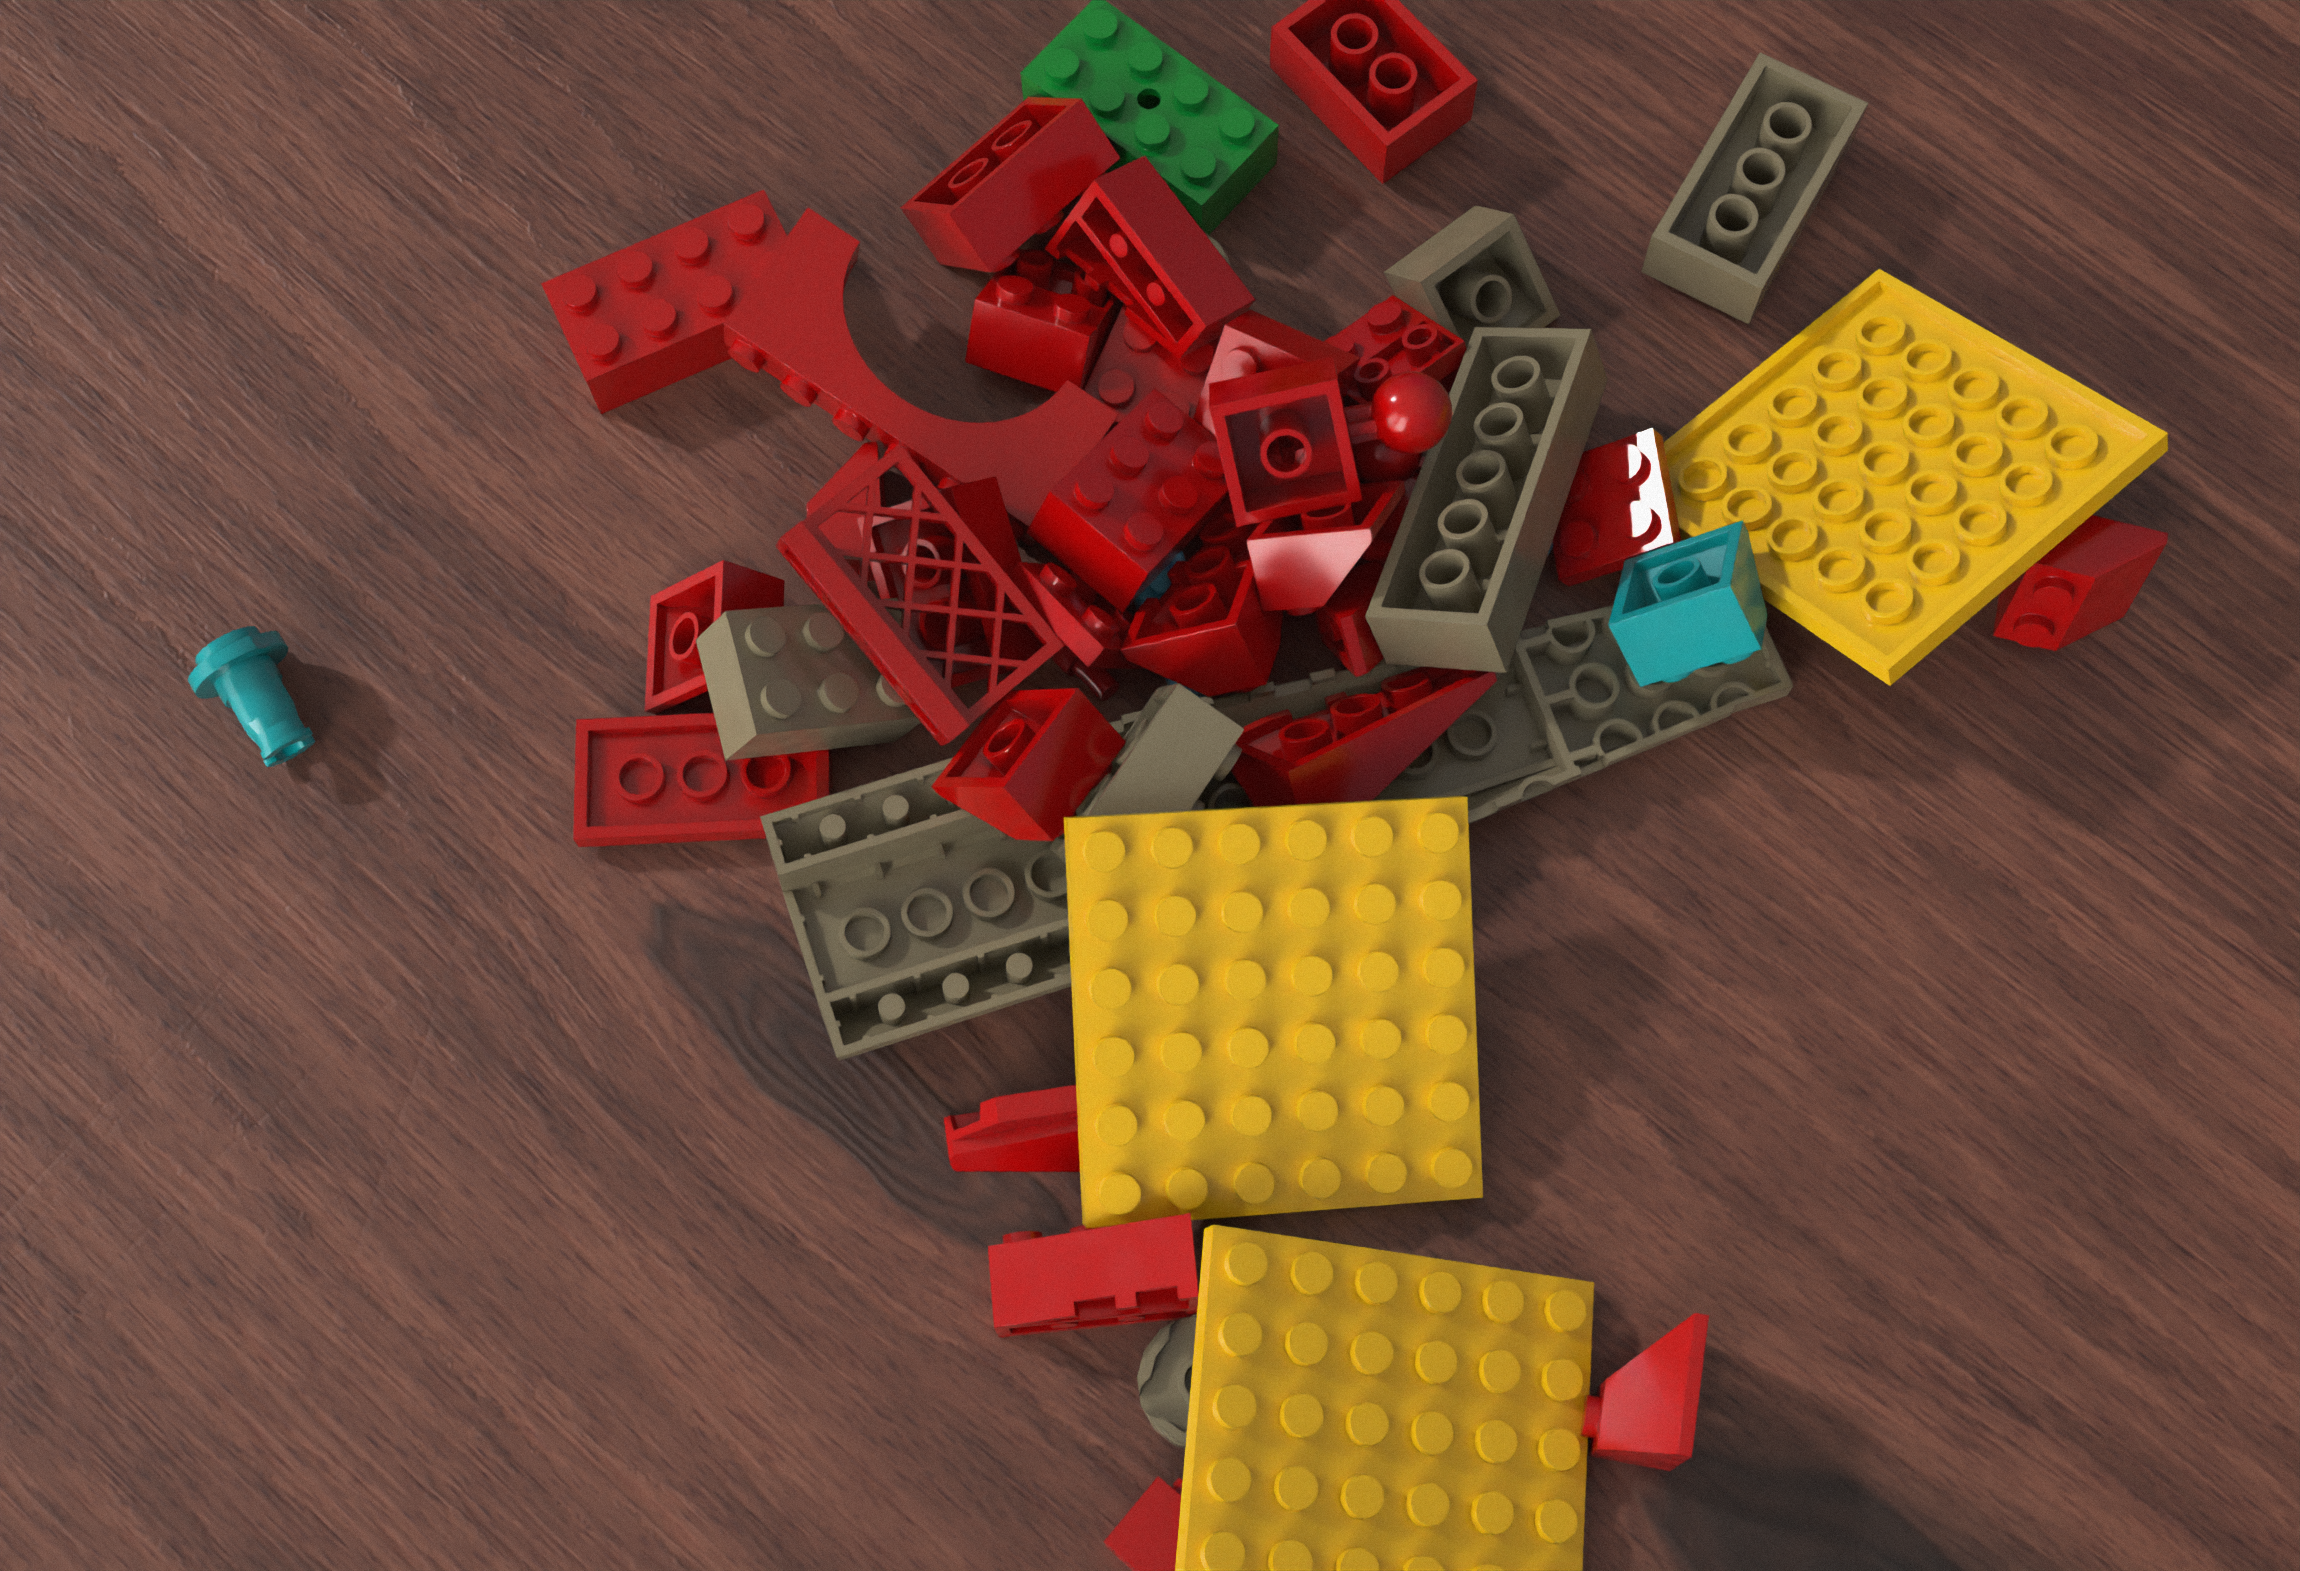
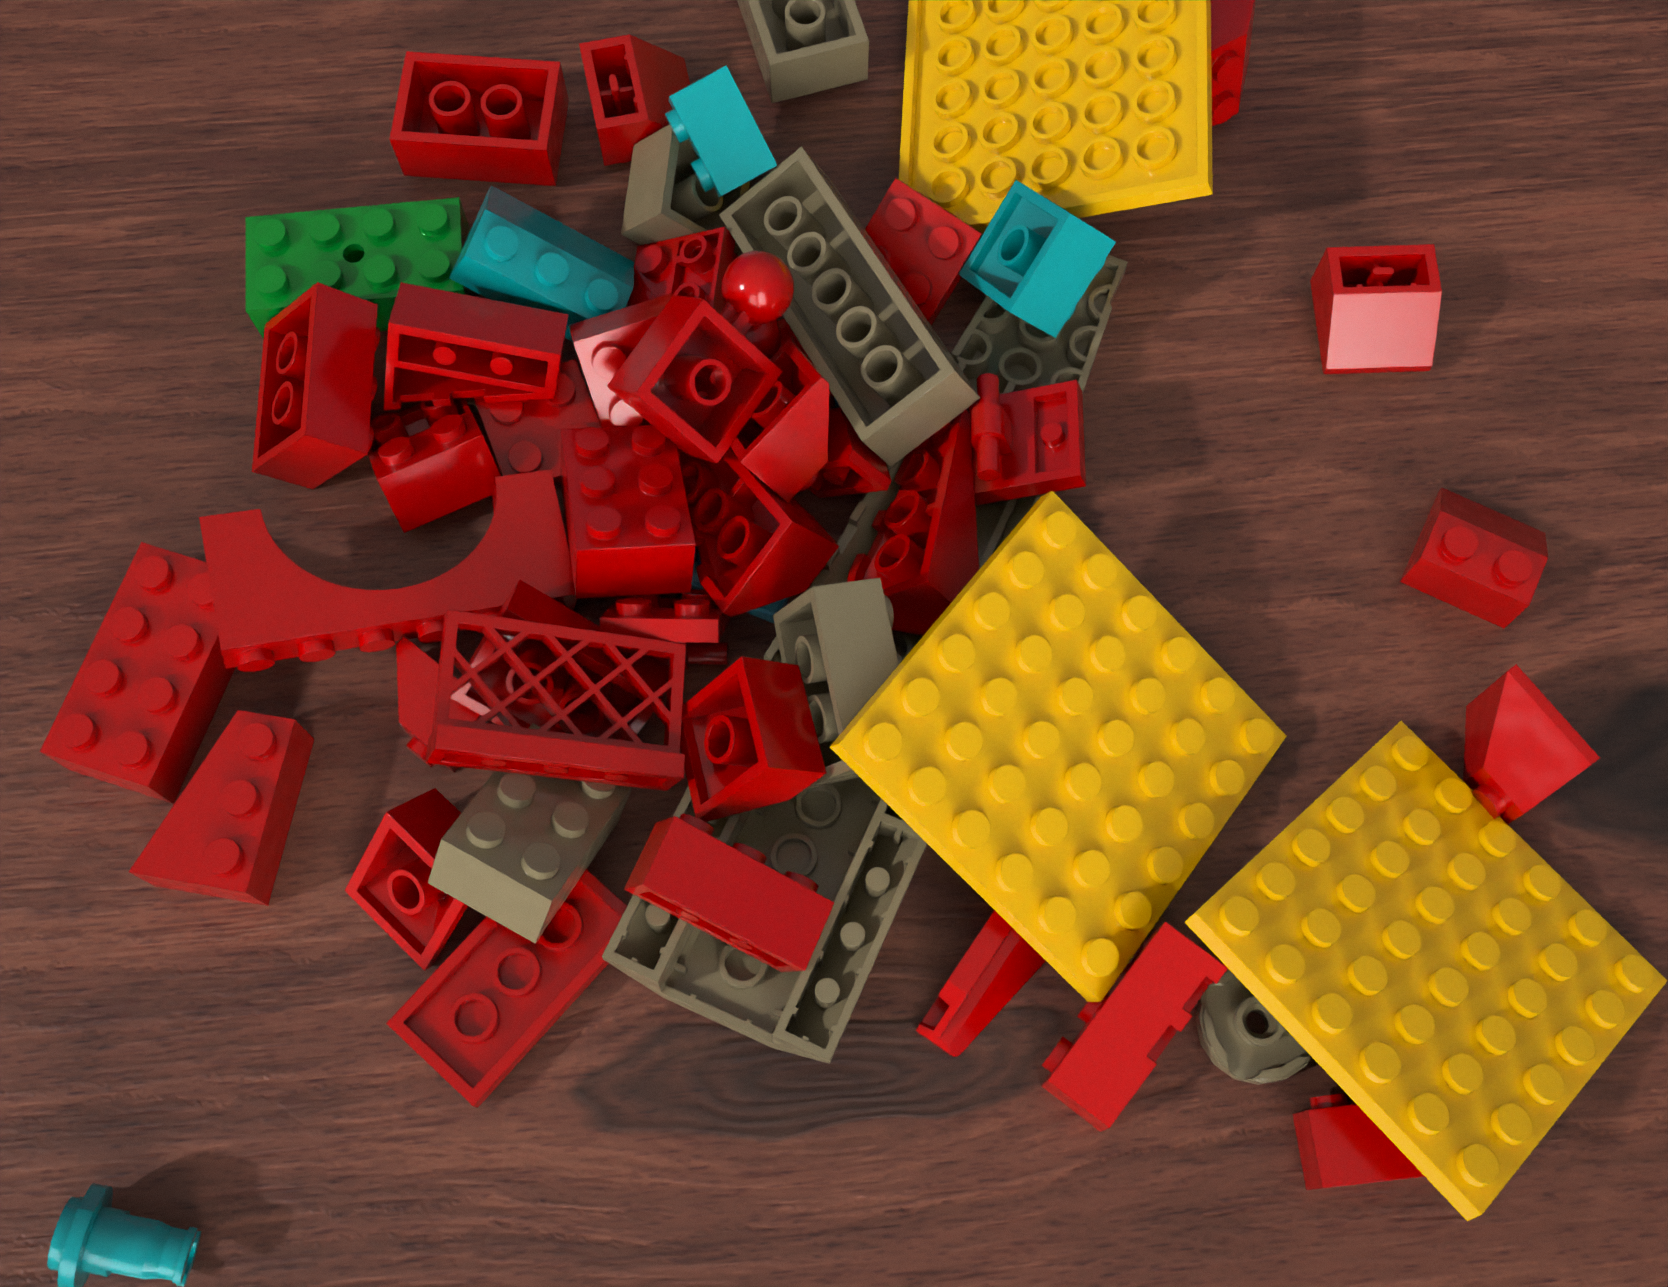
camera: 50 degrees left, 0 degrees up
none -> red wedge [129,710,315,906]
none -> teal slope [449,185,634,342]
none -> red slope [579,34,690,166]
none -> red brick [624,814,834,973]
none -> teal slope [665,65,777,197]
none -> red plate [969,373,1086,505]
none -> slope [1310,244,1442,374]
none -> red slope [1400,488,1548,629]

